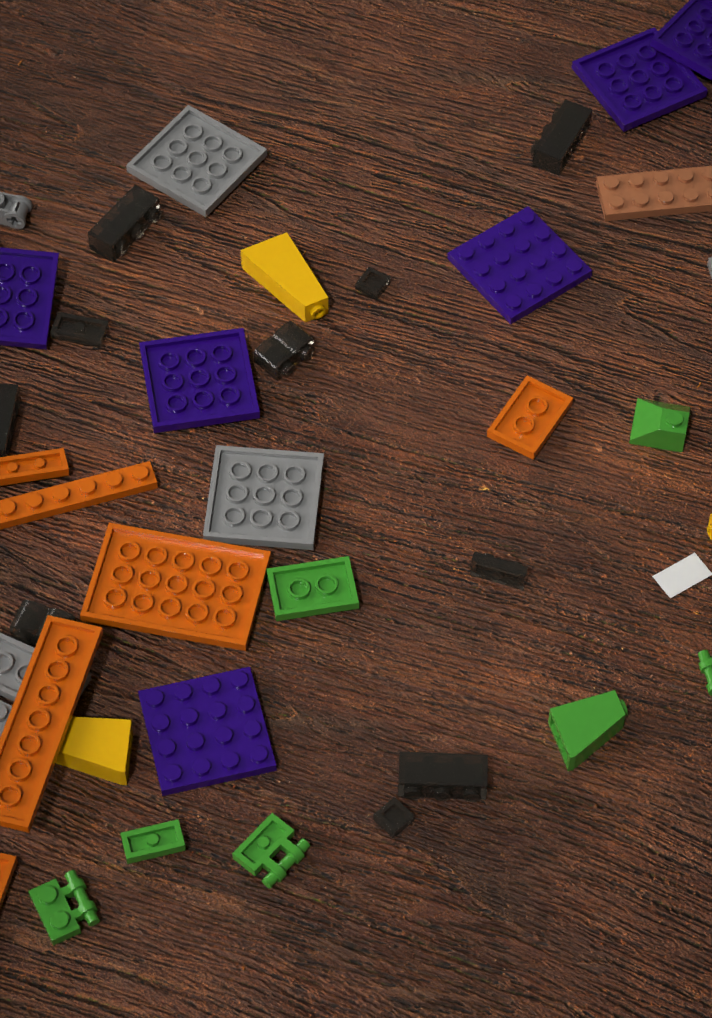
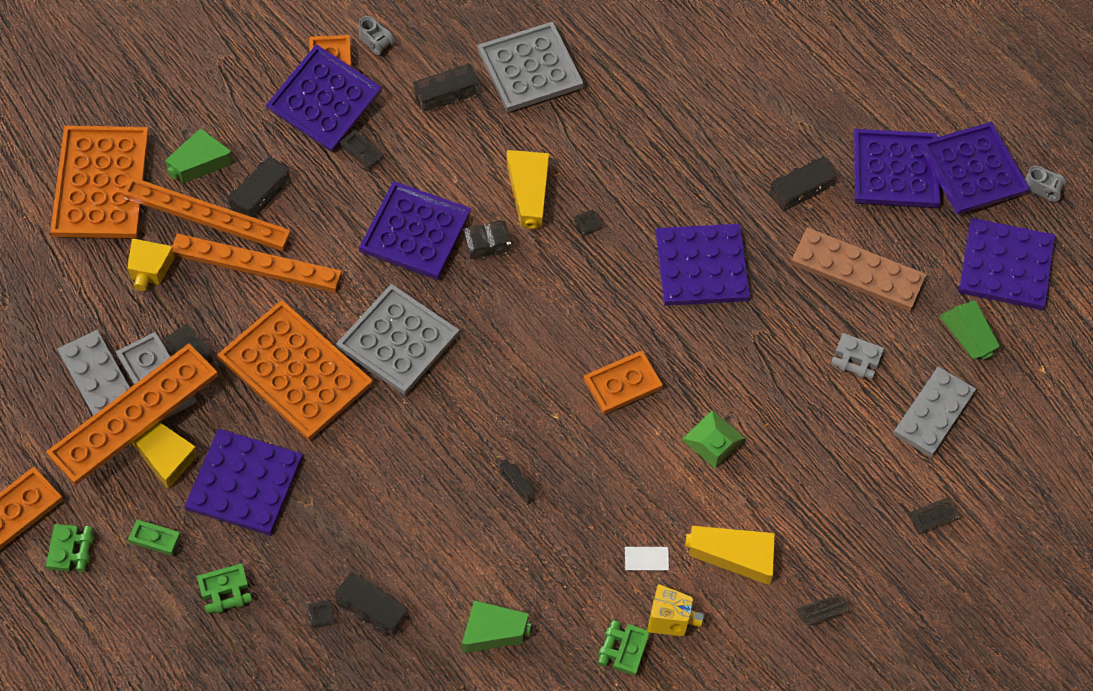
camera: 30 degrees right, 5 degrees up
bright green plate [266,556,359,621] -> none

